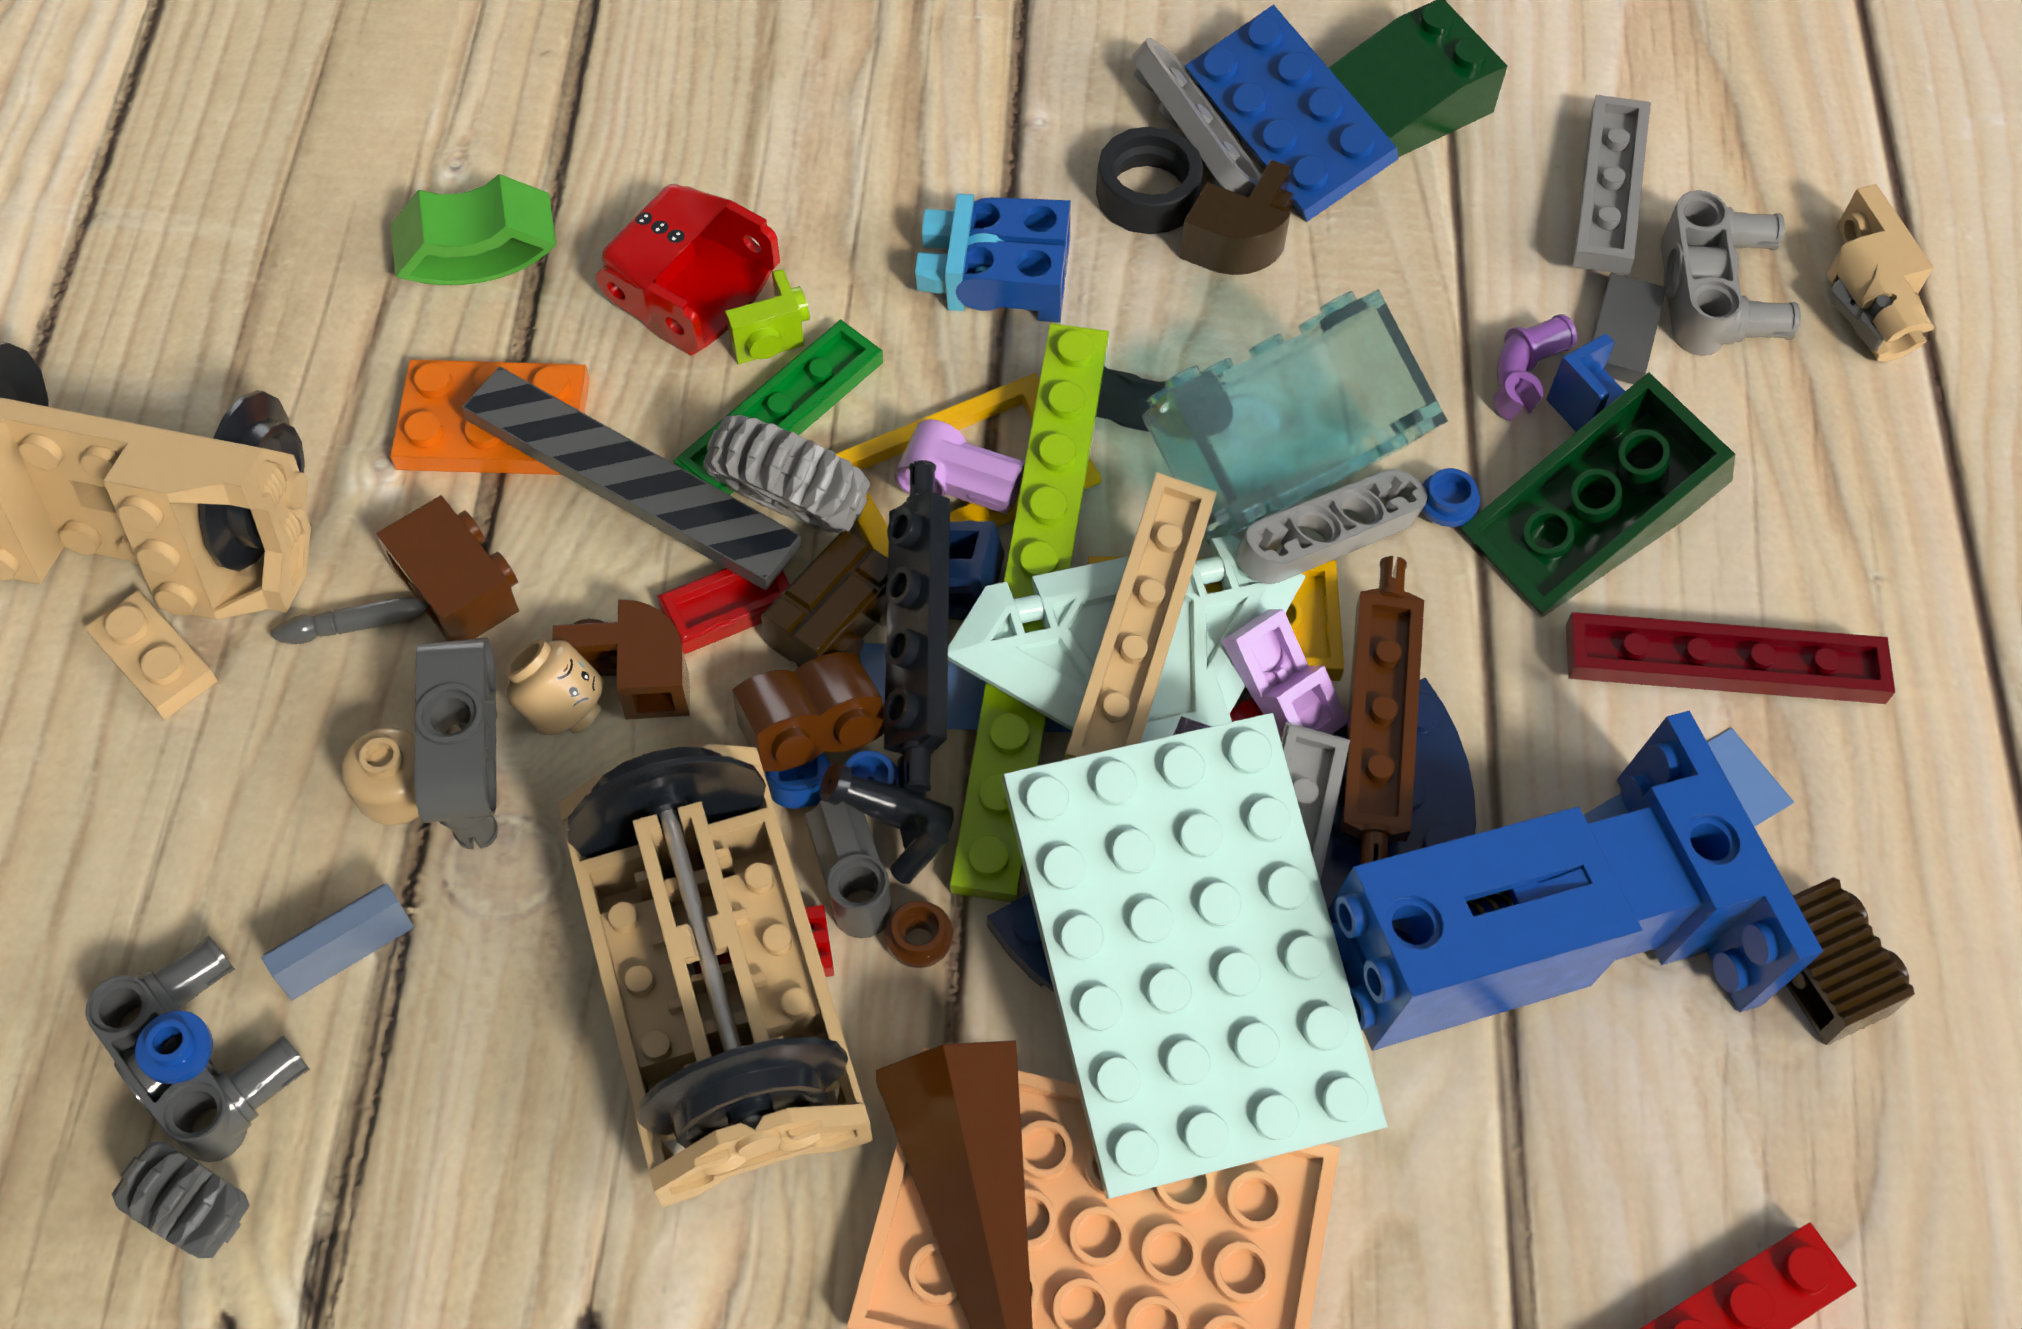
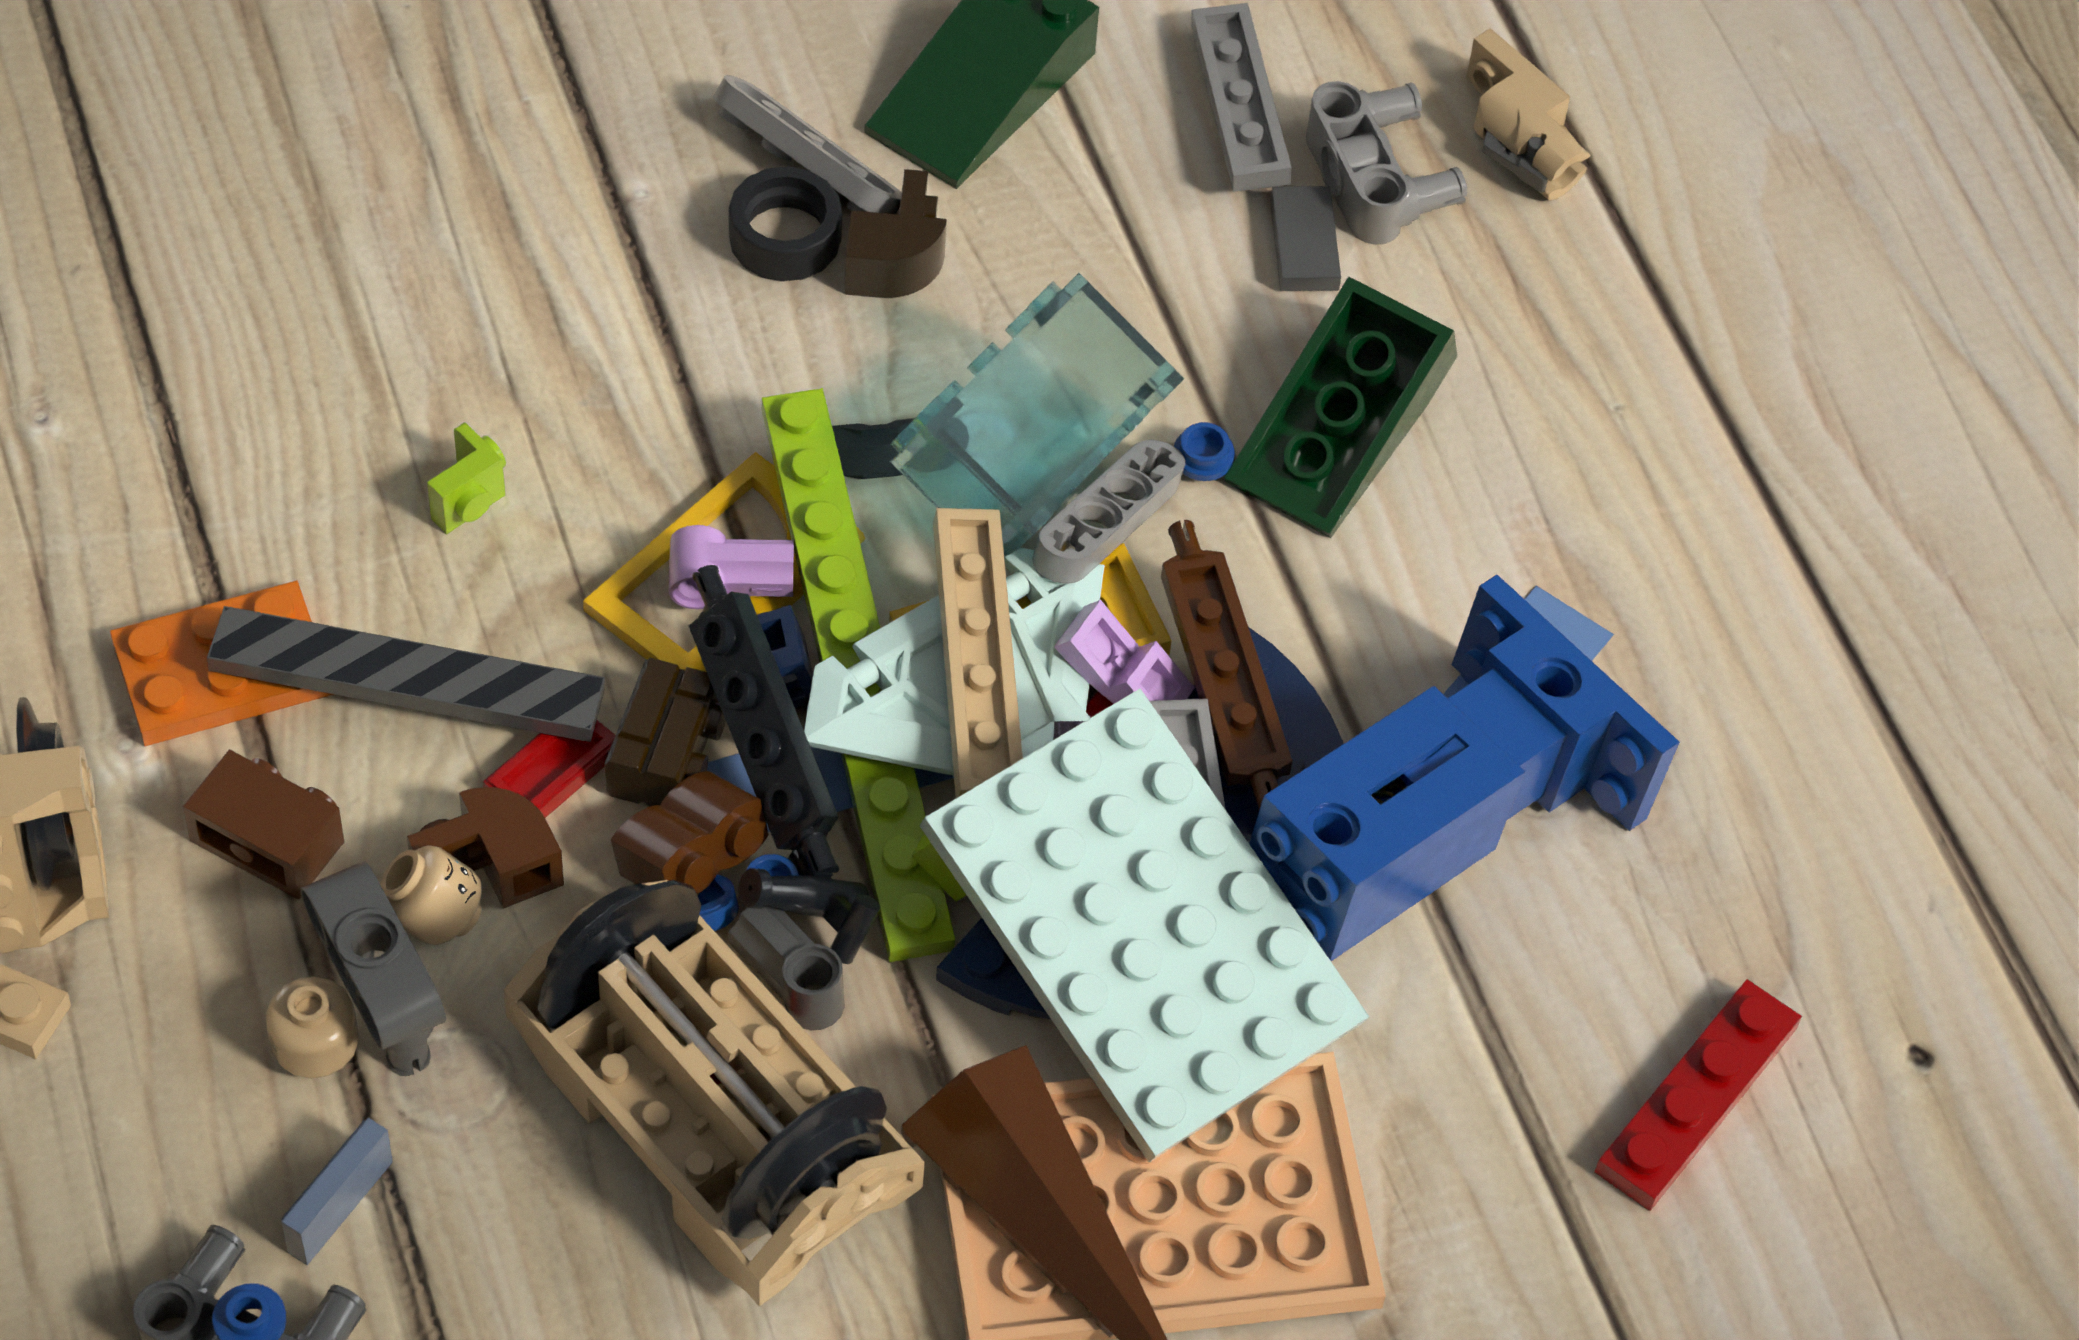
camera: 25 degrees left, 5 degrees down
dark grey piece [270,597,428,644] -> none
bright green brick [391,174,556,285] -> none
red piece [596,184,780,356] -> none
green tile [673,319,883,495] -> none
light grey gear [703,415,871,533] -> none
reddish brown plate [885,901,953,968] -> none
blue hips [915,193,1071,323] -> none
blue plate [1185,4,1399,222] -> none
medium lavender piece [1493,314,1577,421] -> none
blue panel [1546,334,1625,432] -> none
dark red plate [1566,612,1895,704] -> none
dark brown brick [1786,877,1915,1045] -> none

